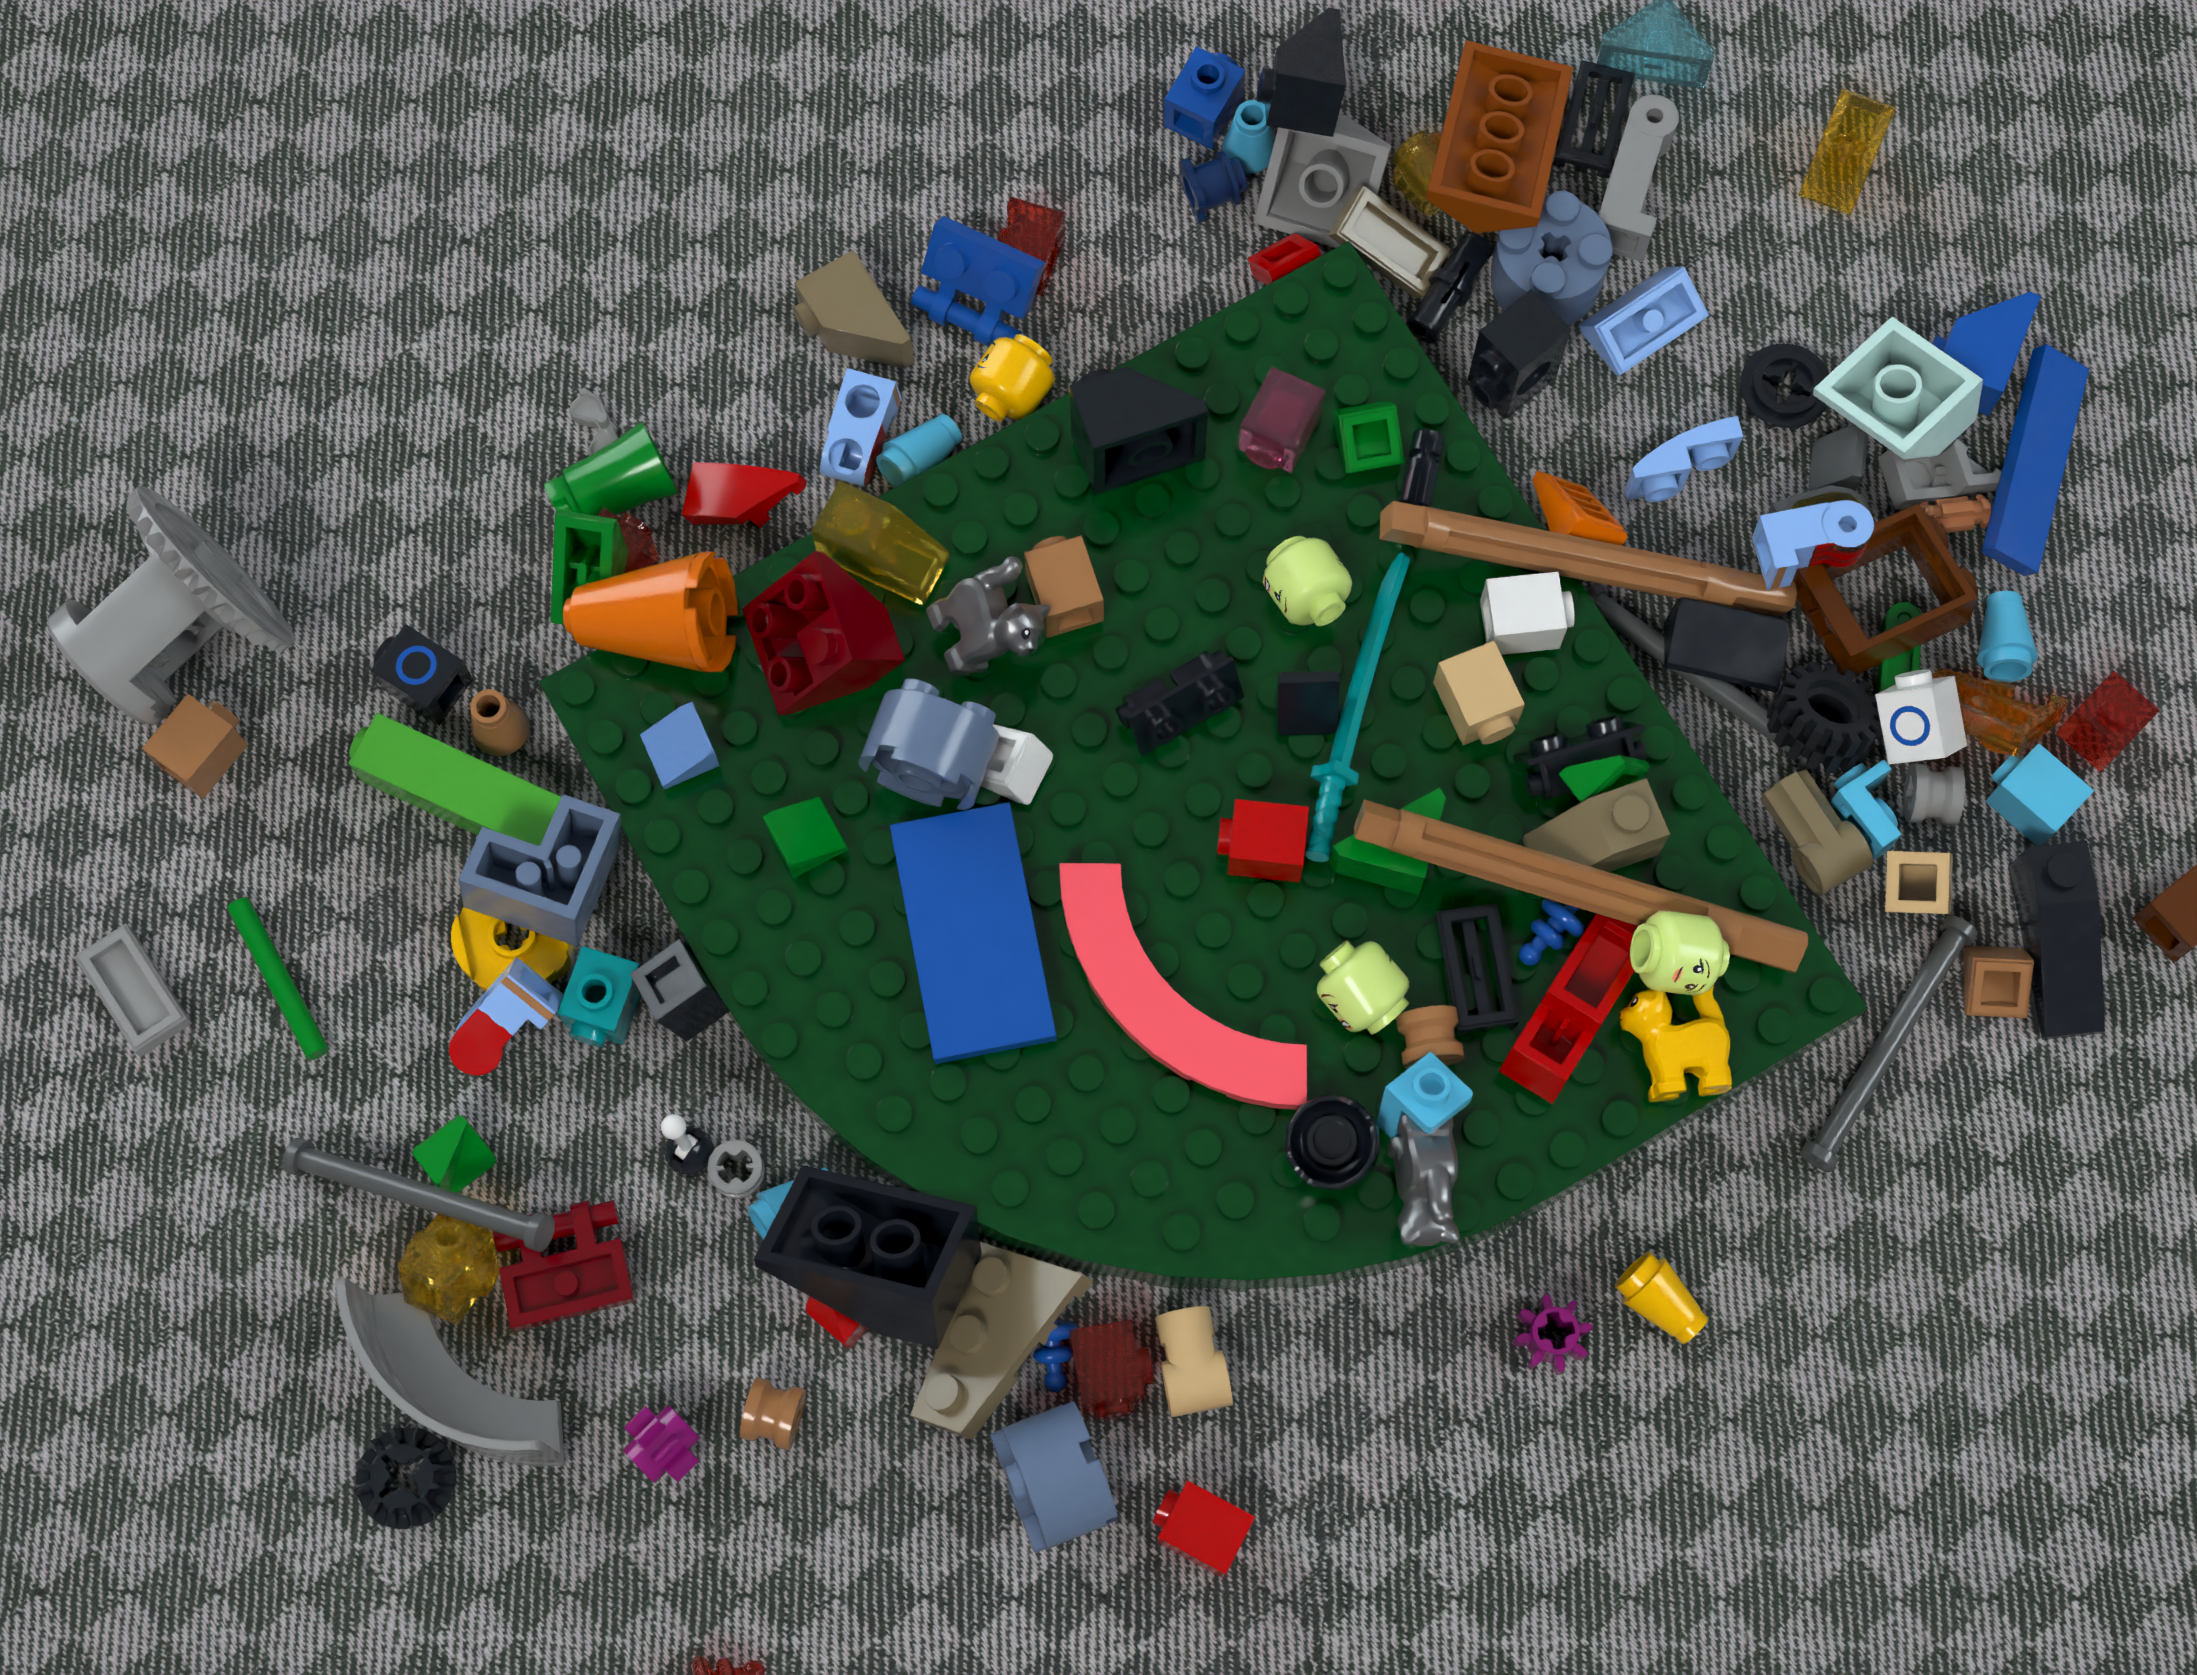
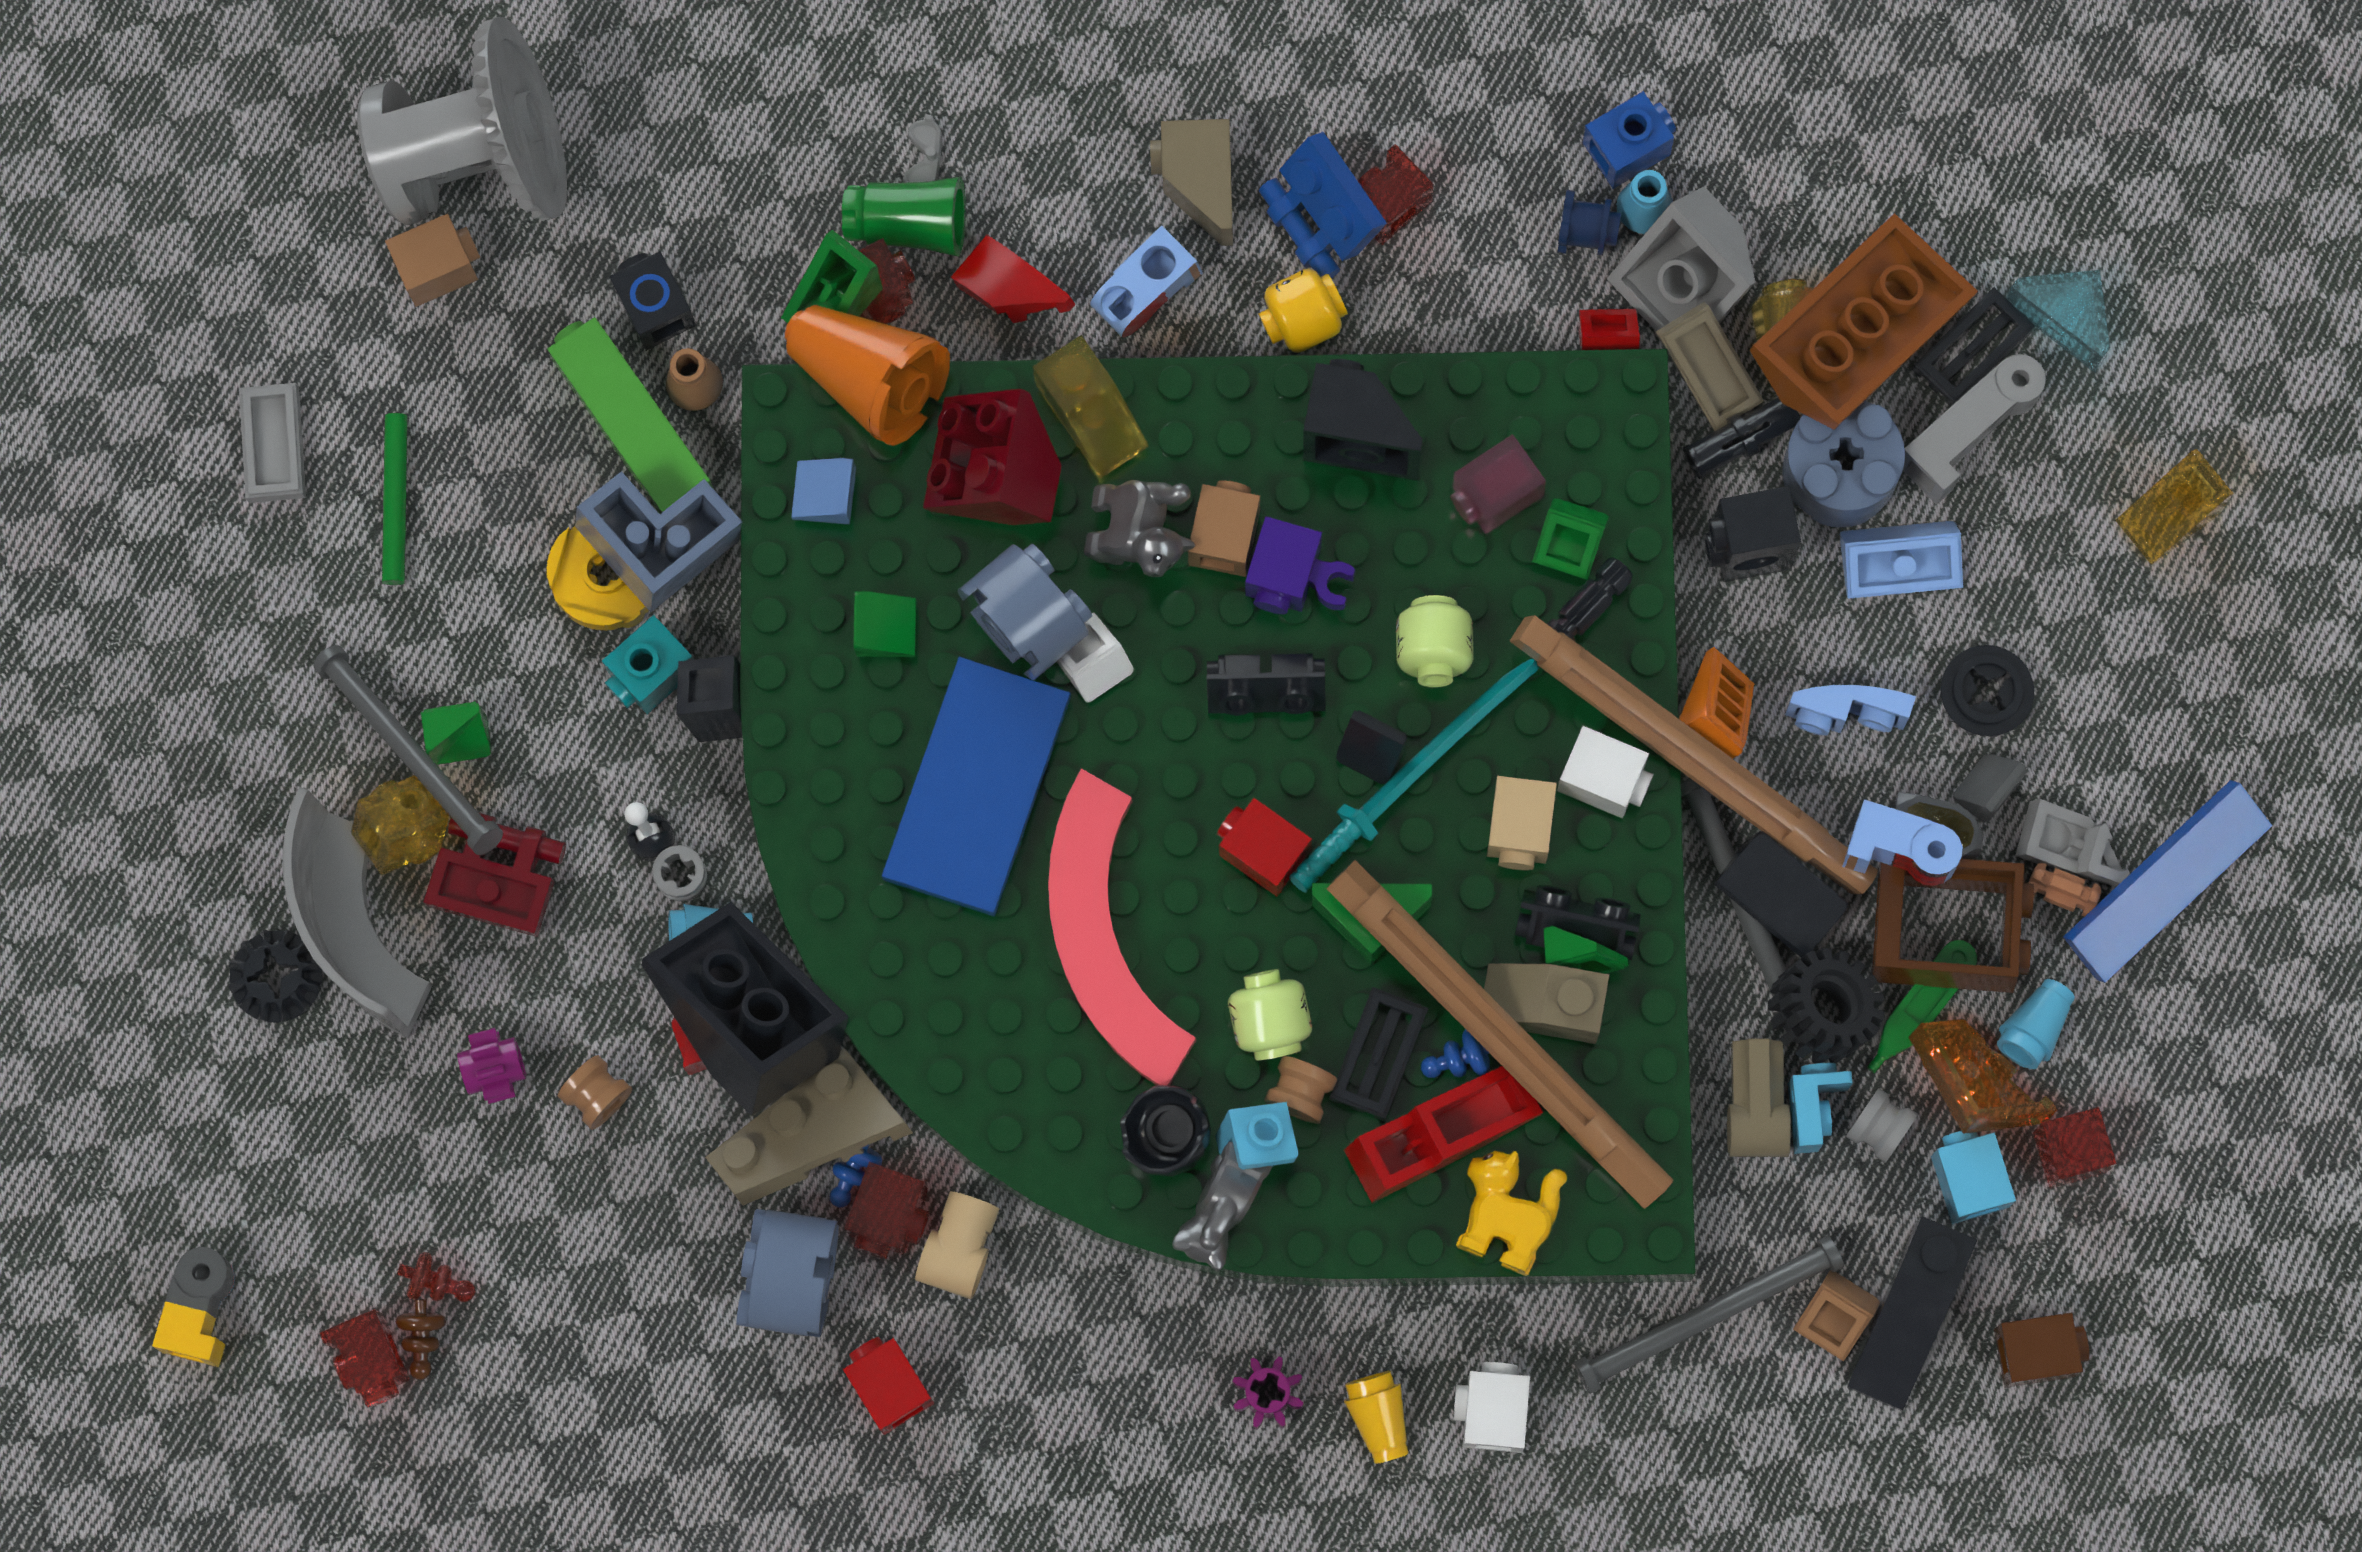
camera: 35 degrees right, 5 degrees up
leg [449,957,564,1076] -> none
medium azure cone [876,414,962,488] -> none
black slope [1257,8,1346,137] -> none
yellowish green head [1630,910,1730,996] -> none
light aqua slope [1813,317,1983,459] -> none
white brick [1875,669,1967,765] -> none
tan brick [1885,851,1953,915] -> none
blue slope [1932,292,2041,416] -> none
none -> dark purple brick [1245,516,1355,615]
none -> white brick [1453,1362,1530,1453]

